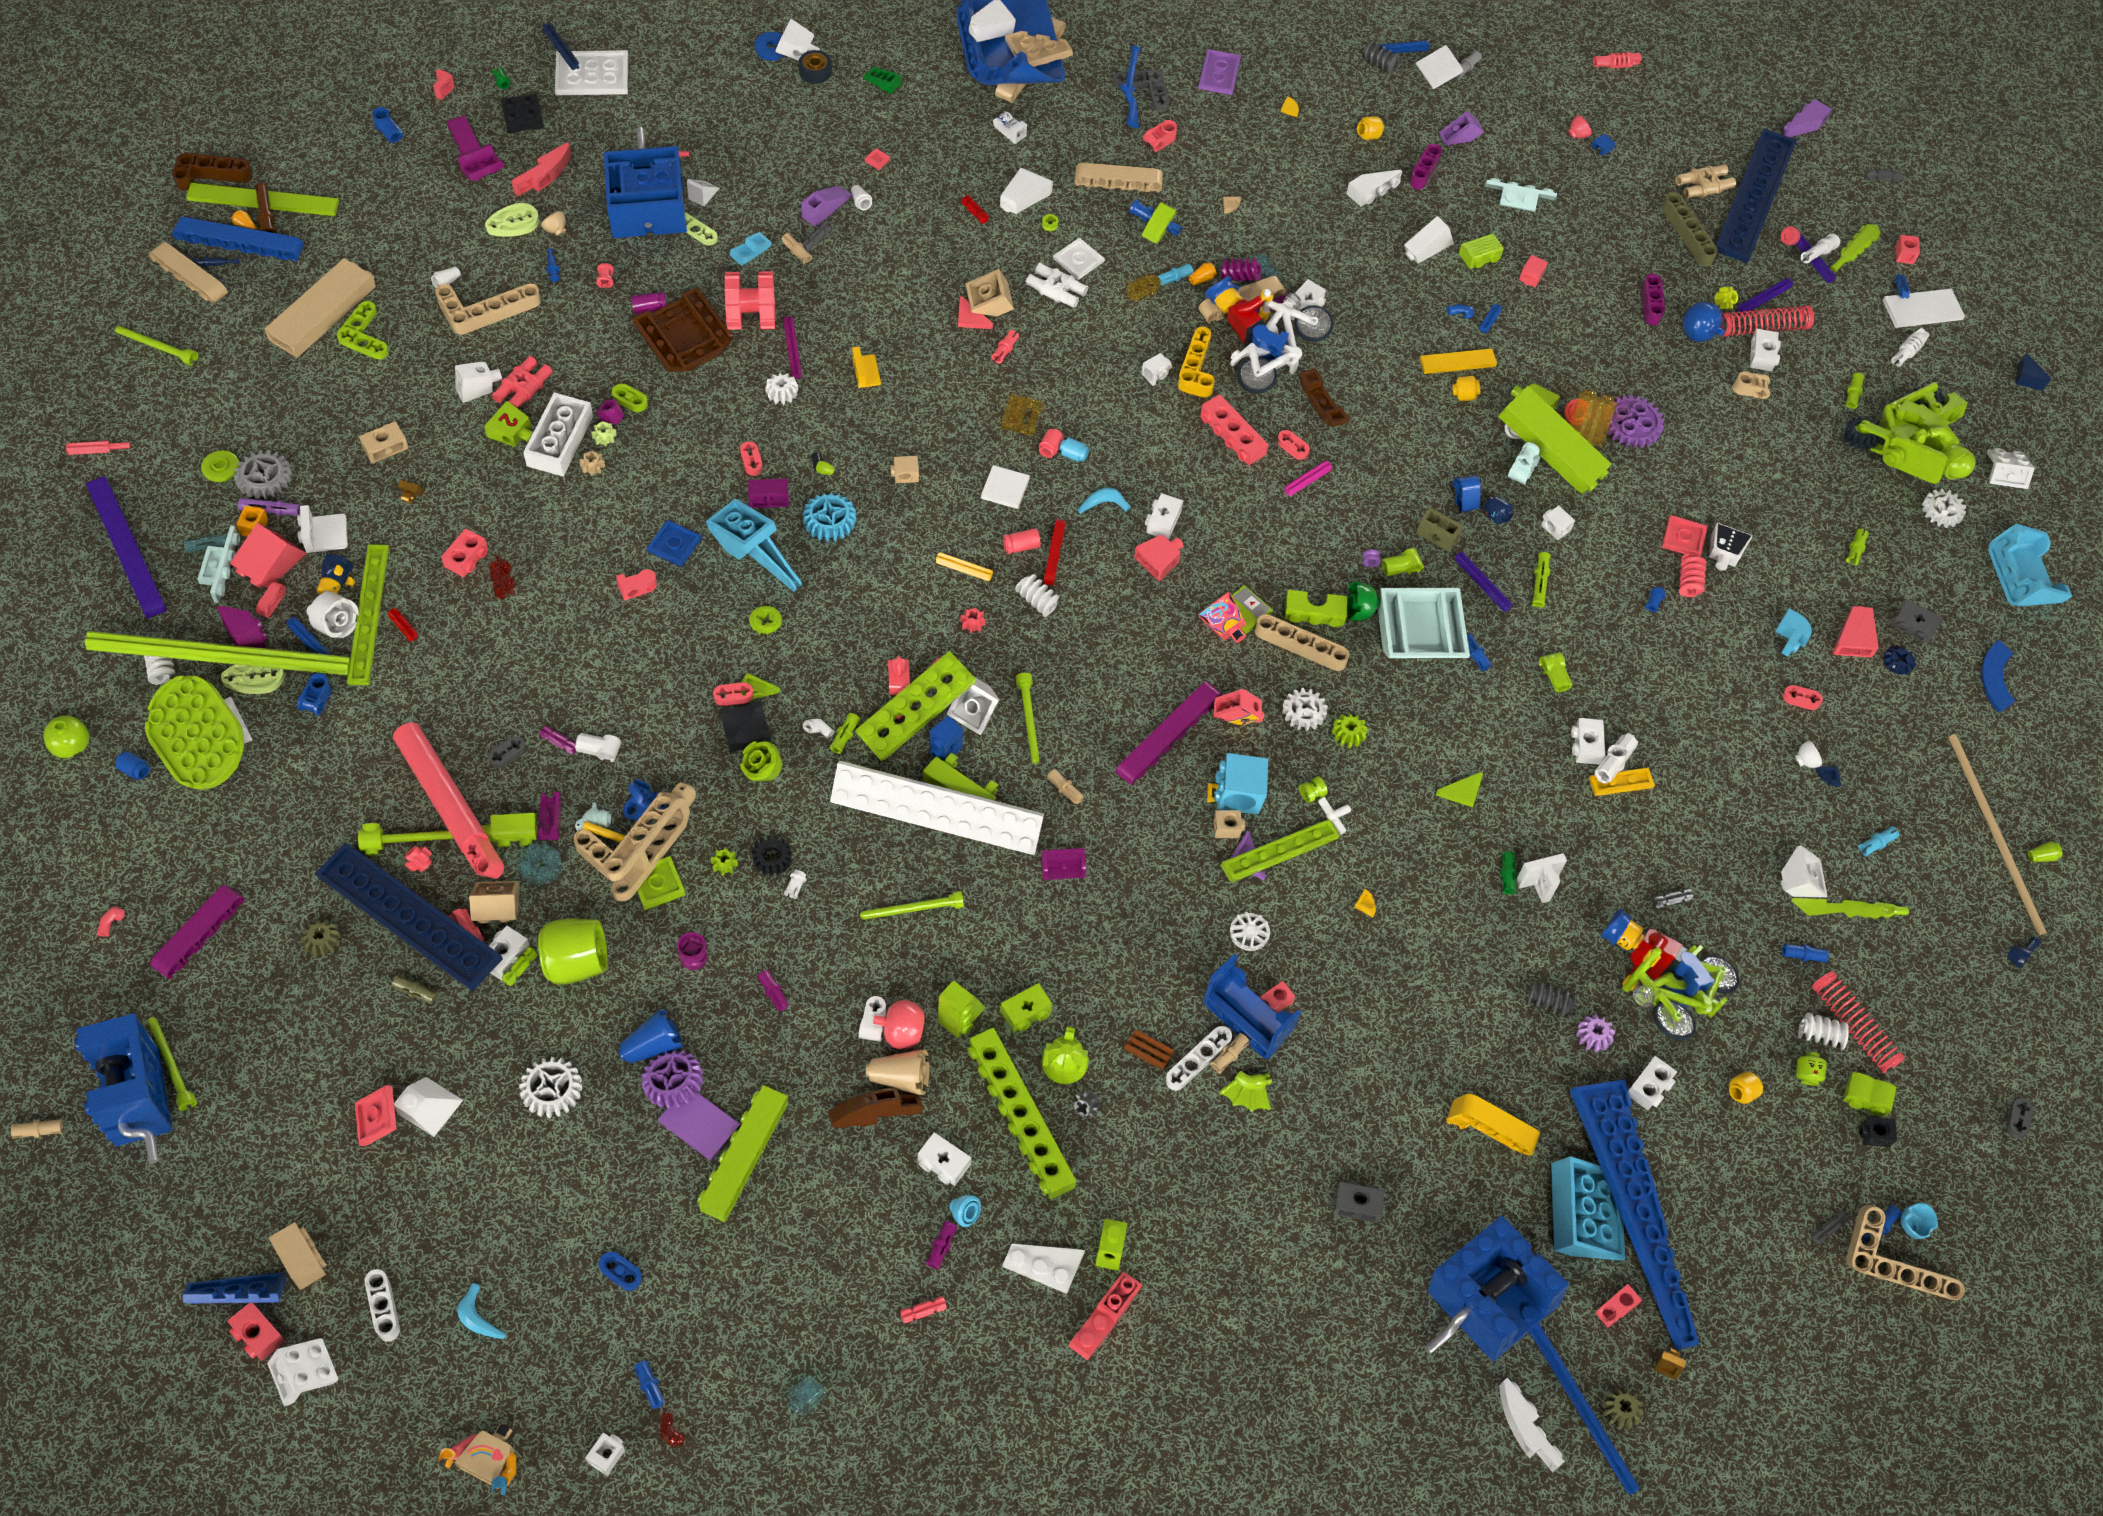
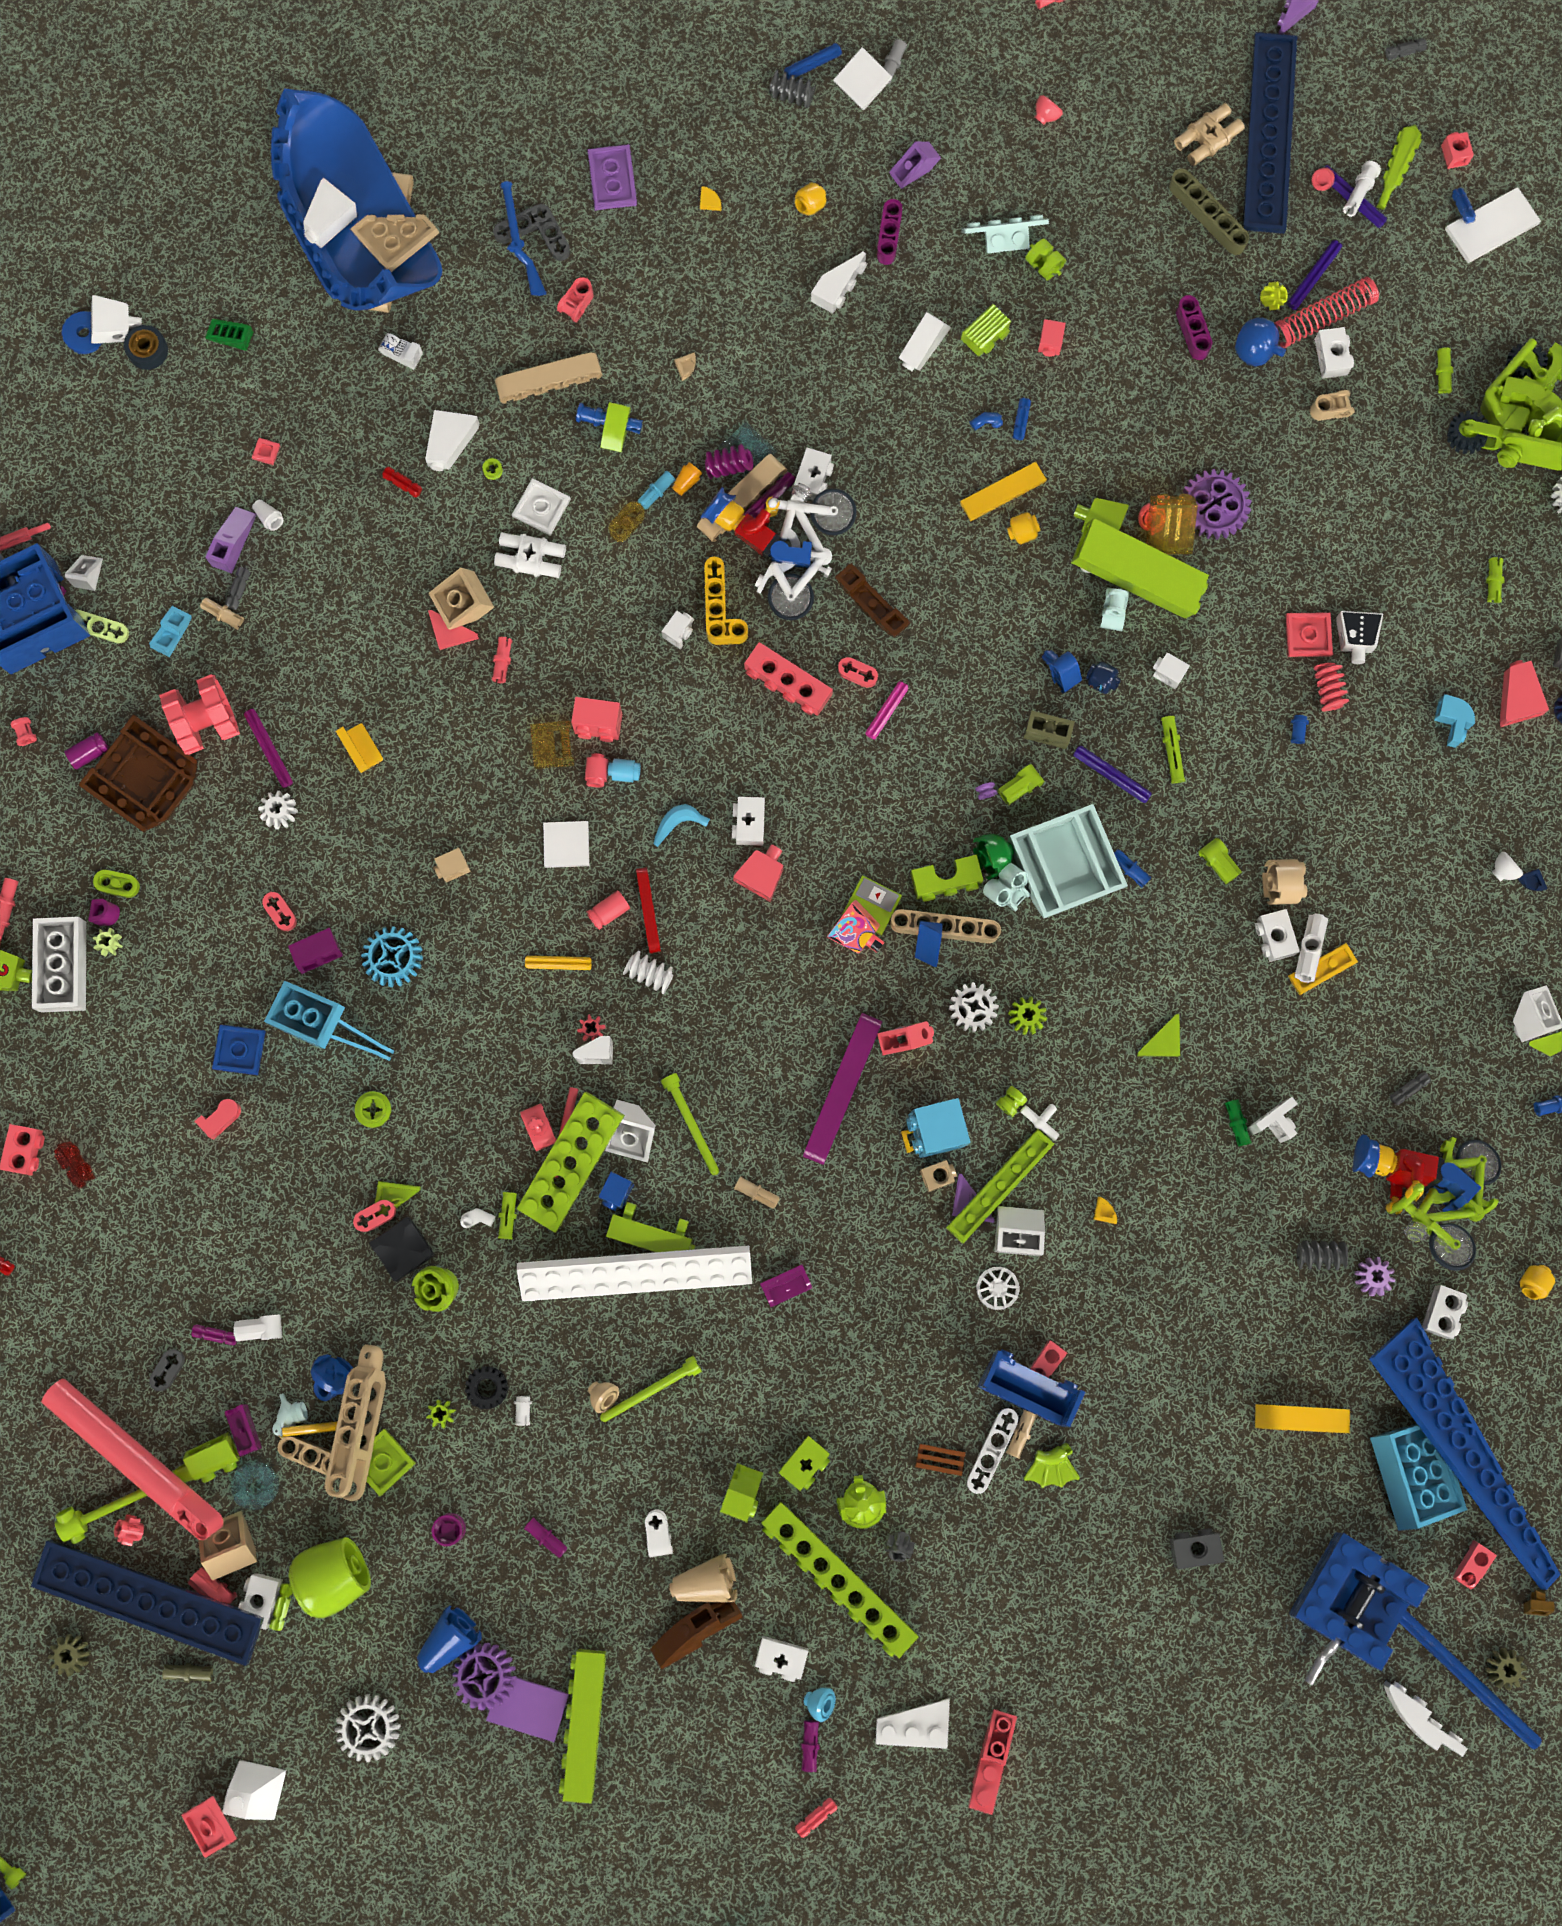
camera: 15 degrees left, 20 degrees up
tan gear [579,451,605,476] -> none
blue plate [599,1252,642,1291] -> none
lime arm [811,453,835,475] -> none
coral piece [873,1000,925,1050] -> none
lime torso [1095,1219,1128,1271] -> none
blue piece [1591,134,1616,156] -> none
coral beam [1783,685,1823,710] -> none
white hinge [1891,328,1930,367] -> none
none -> coral brick [571,697,623,742]
none -> white tile [573,1036,613,1064]
none -> tan brick [588,1381,619,1413]
none -> blue slope [915,921,942,967]
none -> light aqua piece [983,863,1031,912]
none -> white slope [994,1206,1045,1256]
none -> lime wheel [1025,238,1066,281]
none -> tan brick [1262,859,1307,905]

